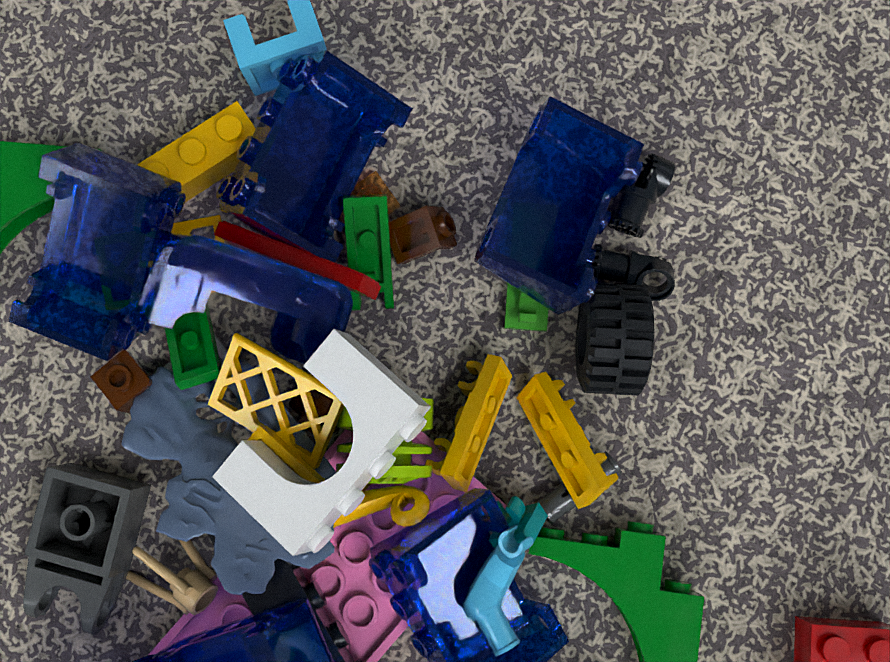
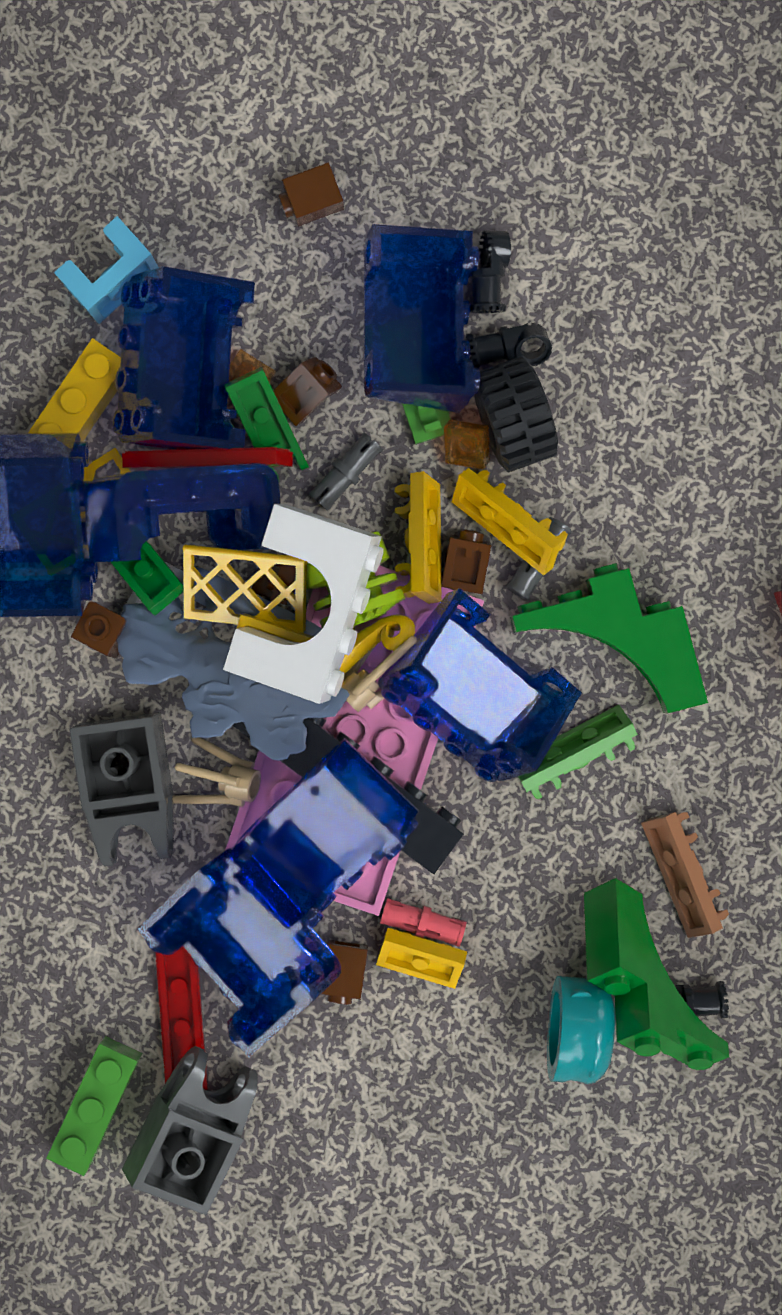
camera: 20 degrees left, 5 degrees up
medium azure arm [464,524,534,656] -> none
teal tile [488,496,548,549] -> none
none -> reddish brown brick [278,162,344,227]
none -> dark grey pin [308,432,383,511]
none -> tan plant [341,636,423,712]
none -> reddish brown bracket [441,529,492,594]
none -> clear orange plate [444,419,490,470]

